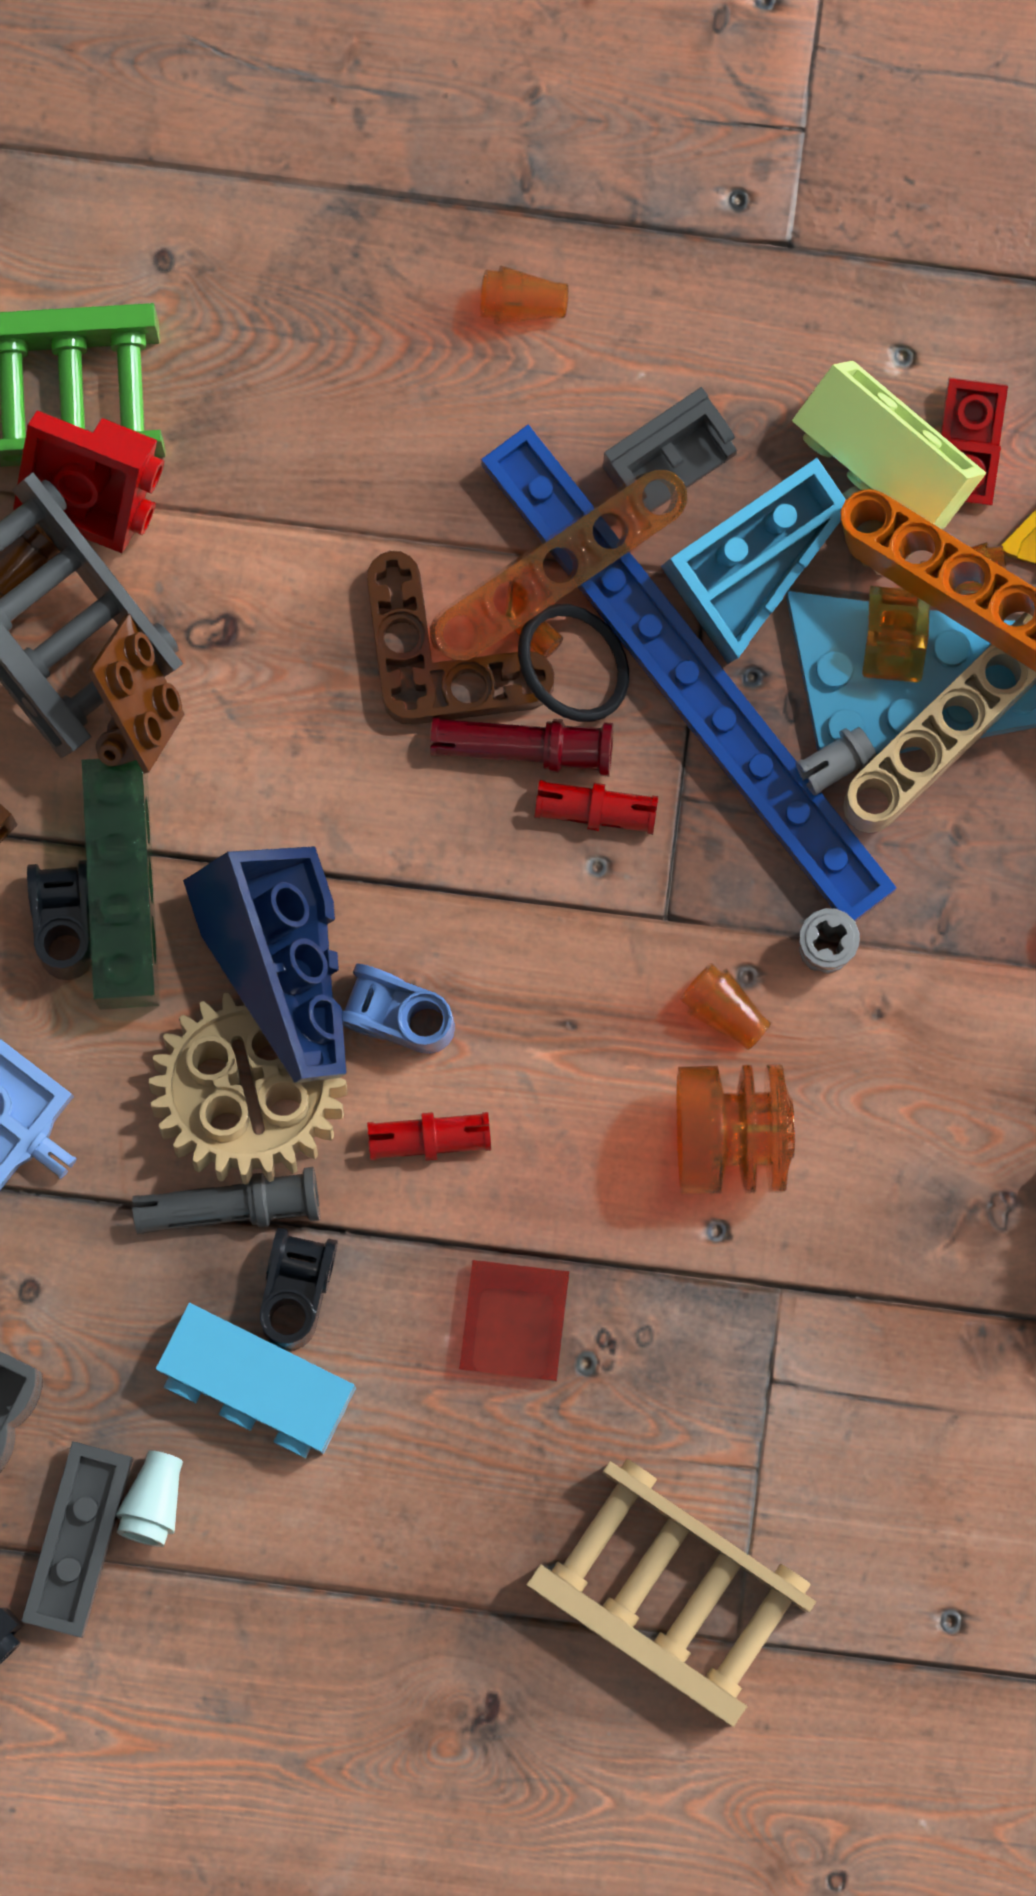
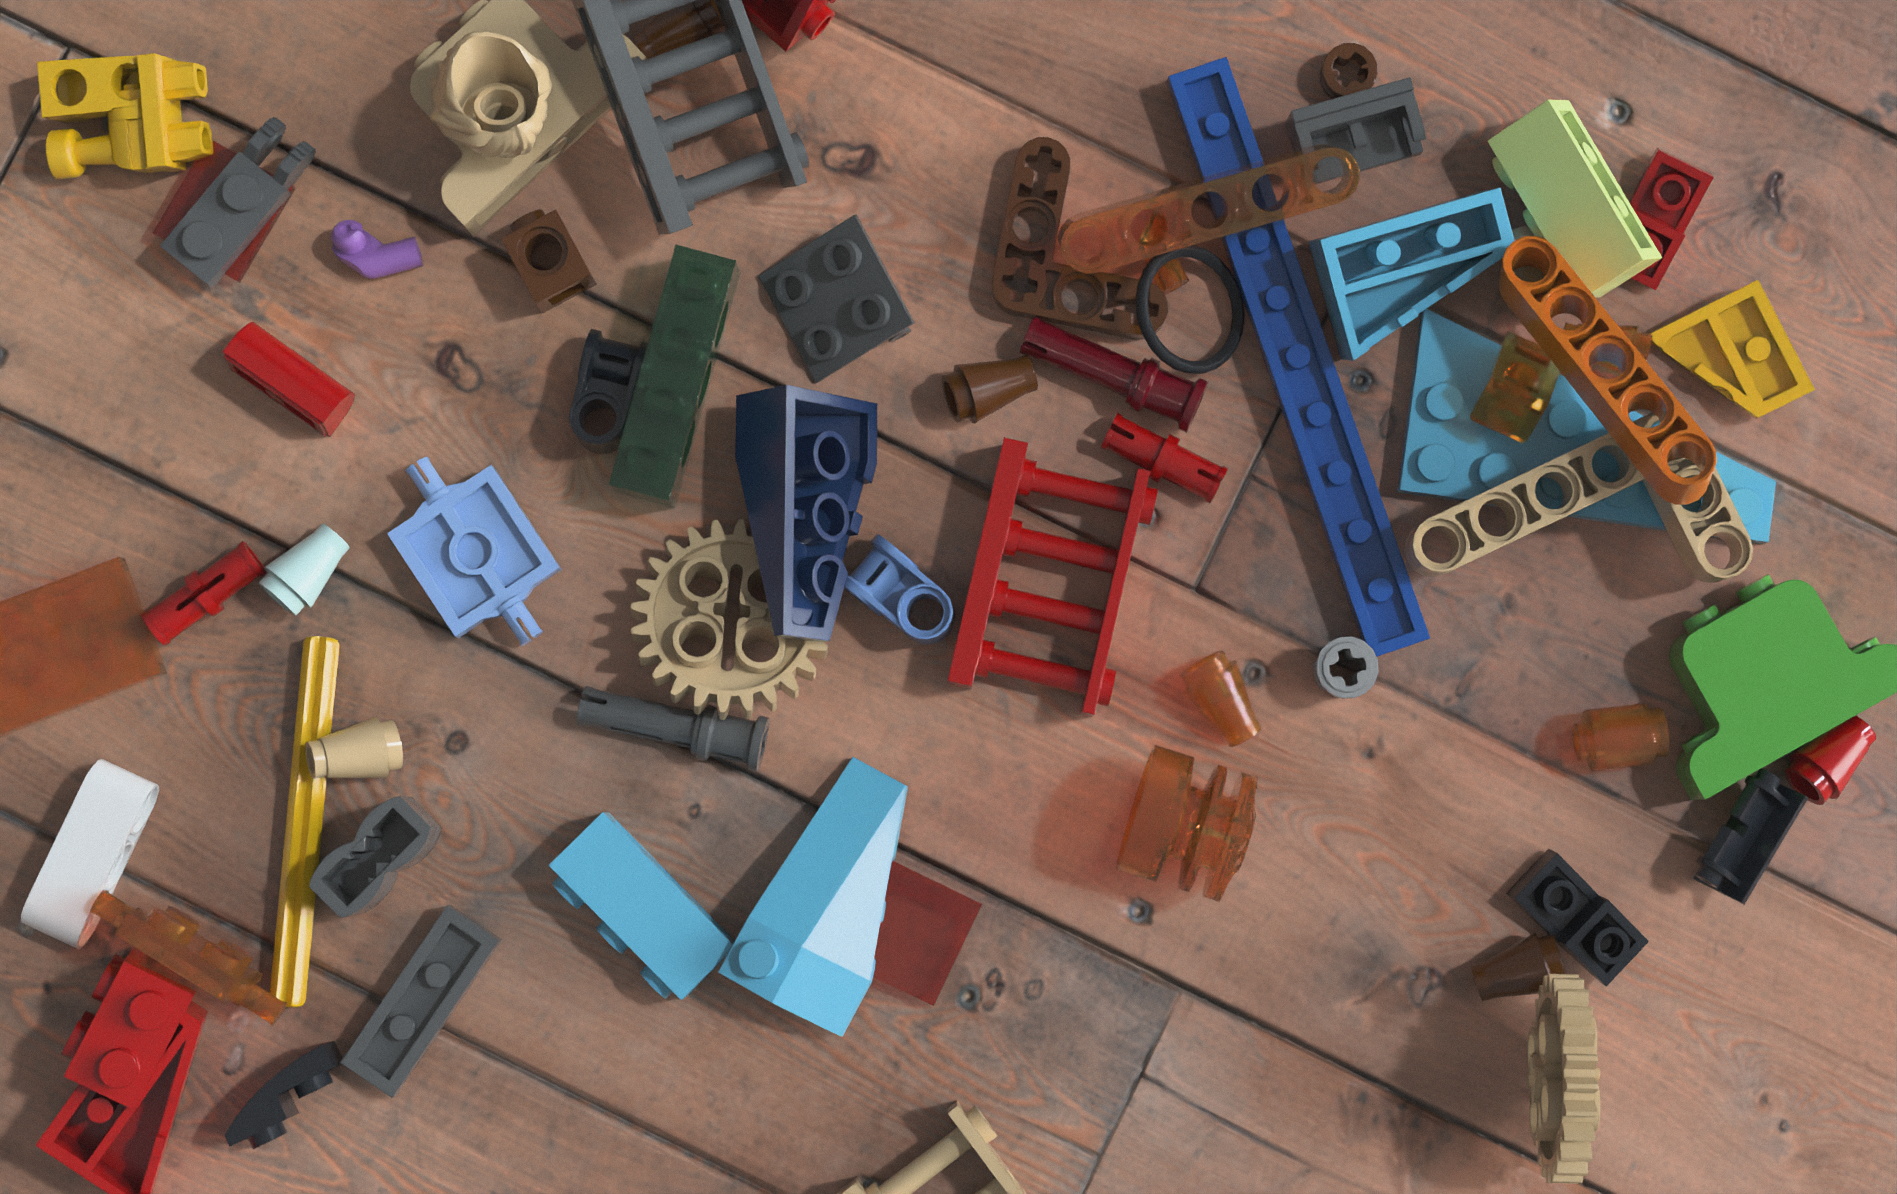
camera: 20 degrees right, 5 degrees up
reddish brown hinge [87,614,185,774] -> none
light aqua cone [116,1451,183,1547] -> none
black piece [260,1227,338,1350] -> none
red pin [367,1112,491,1161] -> none
light grey pin [795,727,877,796] -> none
none -> medium azure wedge [718,757,908,1037]
none -> dark grey hinge [759,214,915,383]
none -> reddish brown cone [942,355,1038,424]
none -> red fence [947,437,1158,717]
none -> reddish brown bush [1320,43,1378,99]

